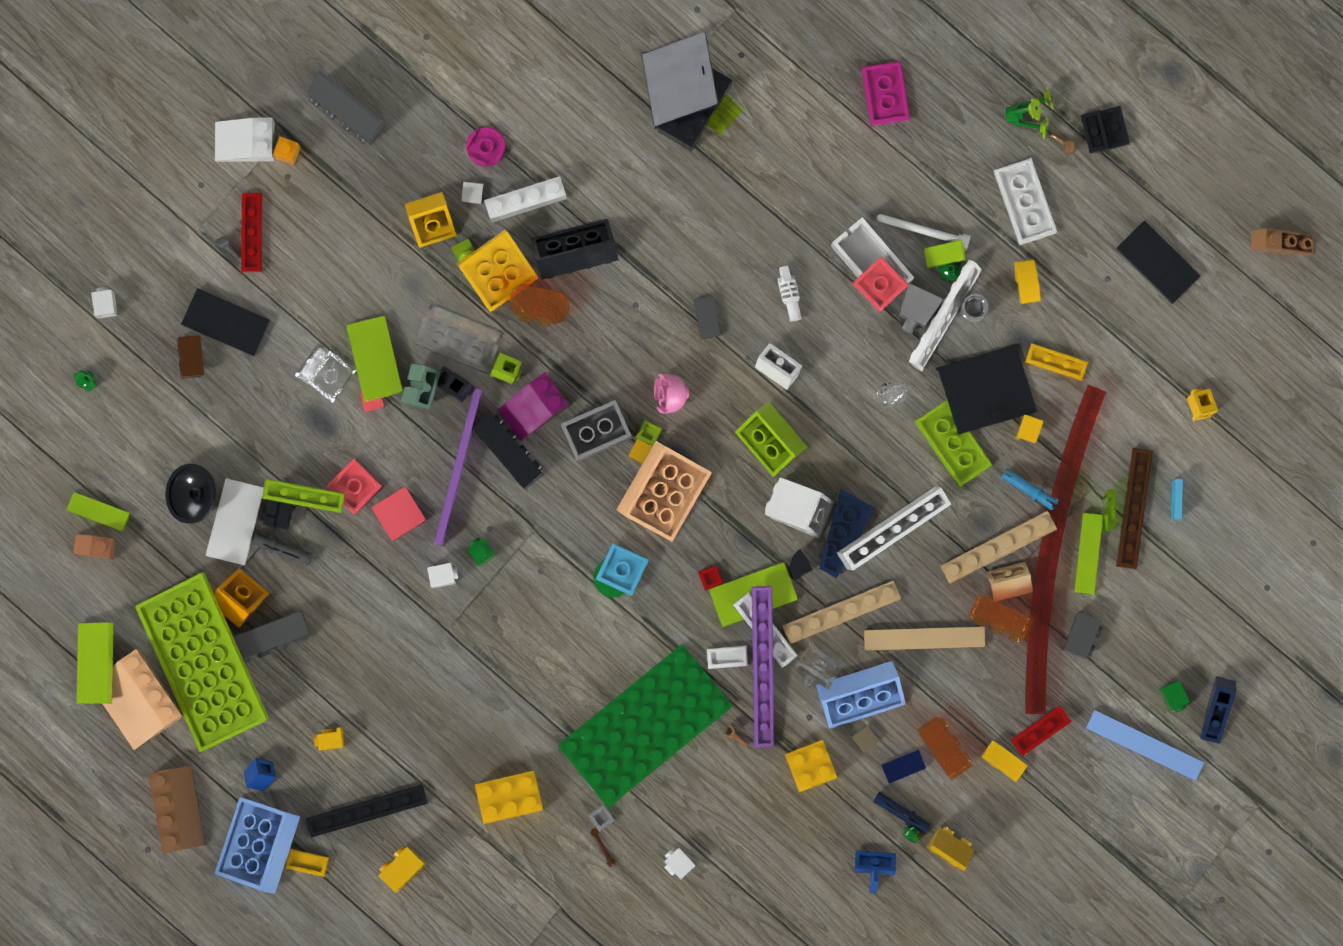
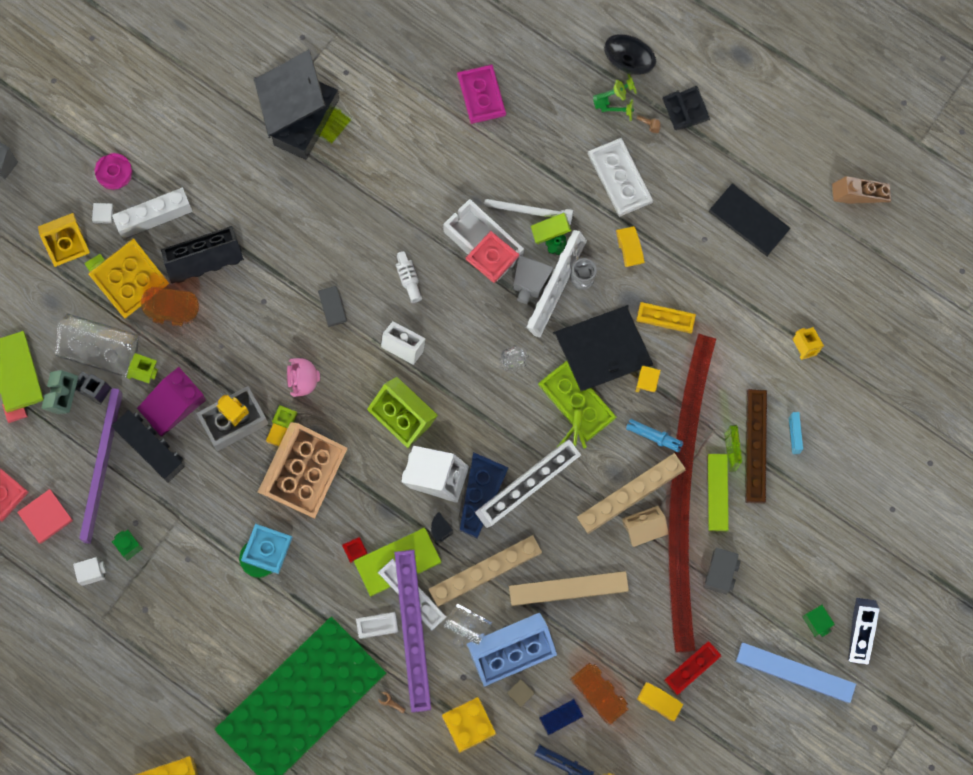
camera: 10 degrees left, 10 degrees down
clear orange brick [969,594,1036,643] -> none
none -> yellow brick [216,394,249,426]
none -> lime plant [556,411,587,449]
none -> black dish [604,34,656,75]

